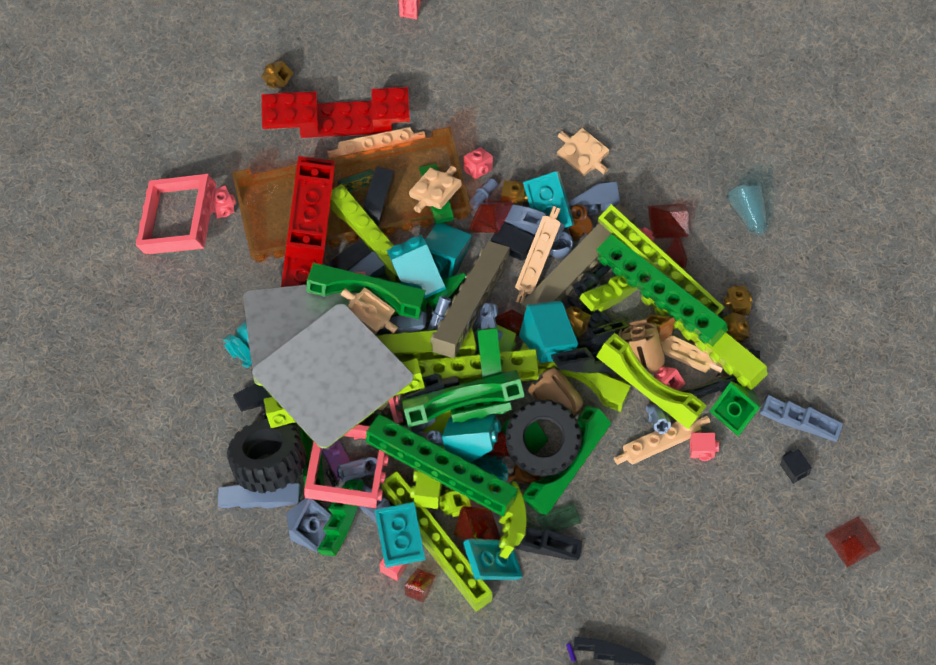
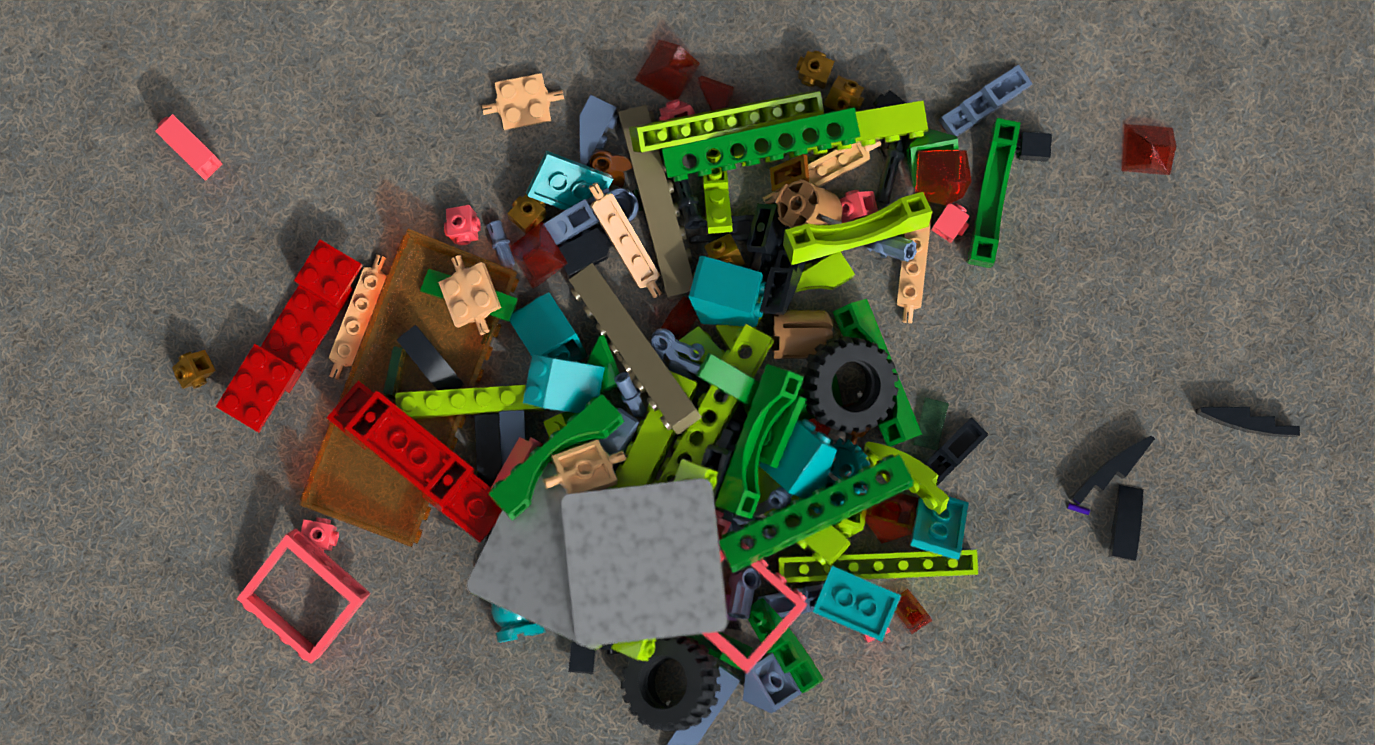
camera: 60 degrees left, 20 degrees up
none -> clear red slope [915,150,972,205]
none -> green arch [967,118,1021,268]

